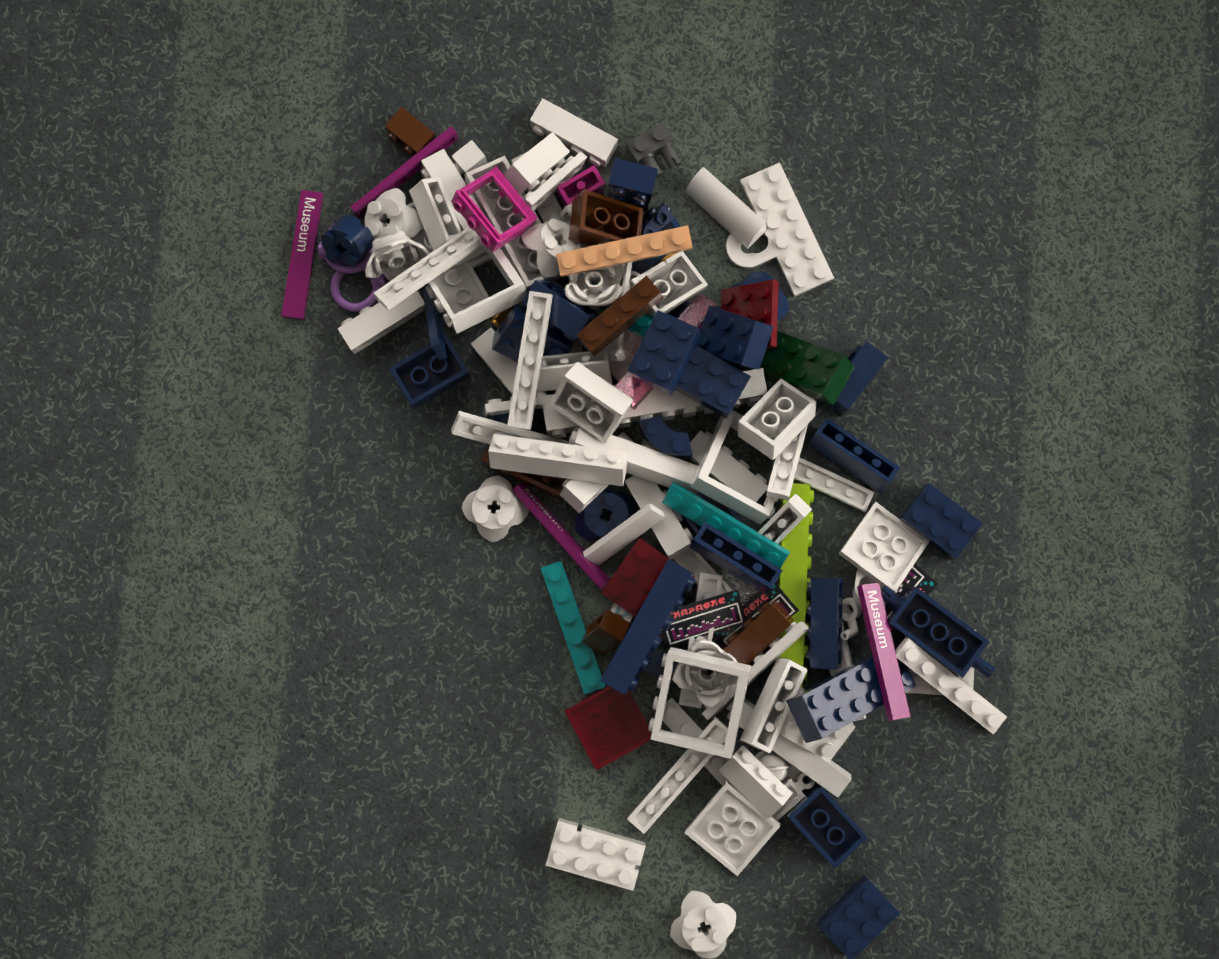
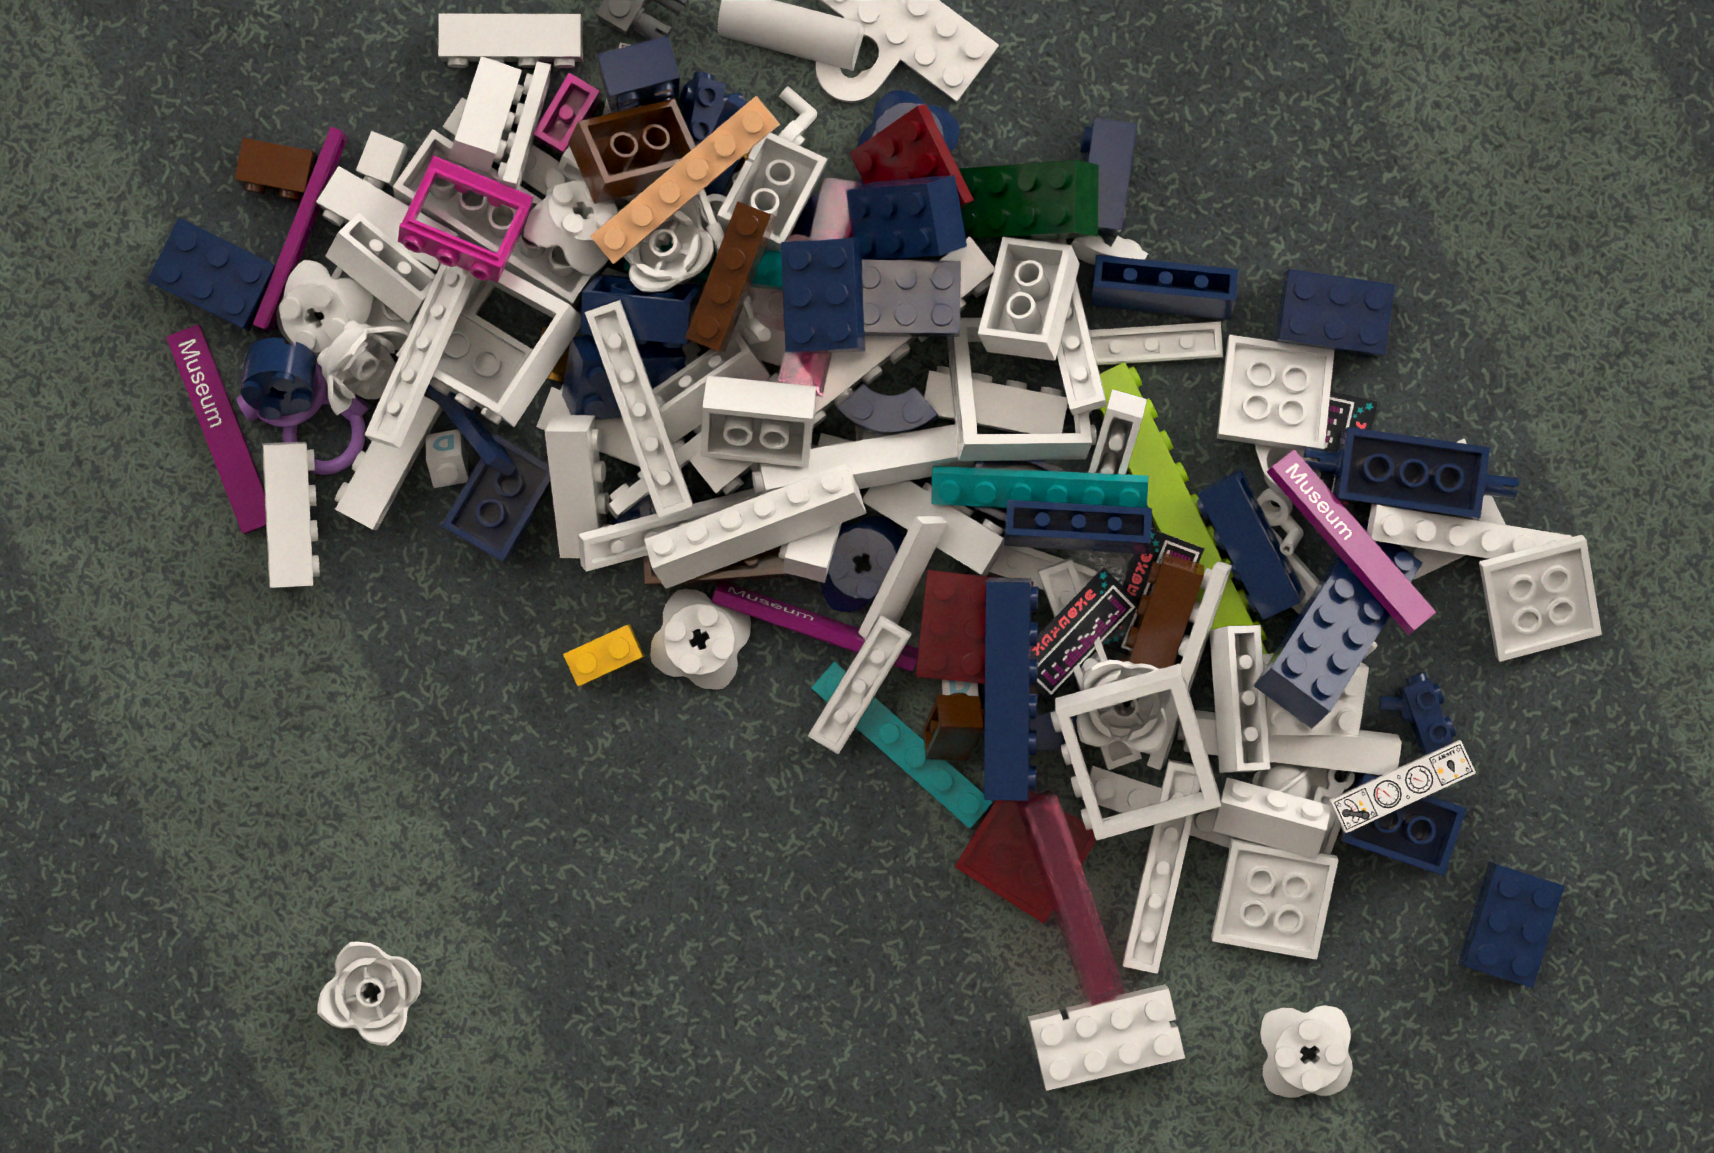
camera: 30 degrees left, 5 degrees up
none -> dark blue brick [147,218,276,332]
none -> white brick [262,442,320,588]
none -> white brick [317,942,422,1046]
none -> white brick [426,429,469,488]
none -> white brick [545,415,611,558]
none -> yellow brick [563,624,645,686]
none -> white plate [779,86,817,146]
none -> white tile [808,615,912,754]
none -> clear pink brick [1016,790,1125,1006]
none -> white slope [1071,235,1148,265]
none -> tile [1329,740,1476,833]
none -> dark blue brick [1379,672,1456,755]
none -> white plate [1479,535,1602,662]

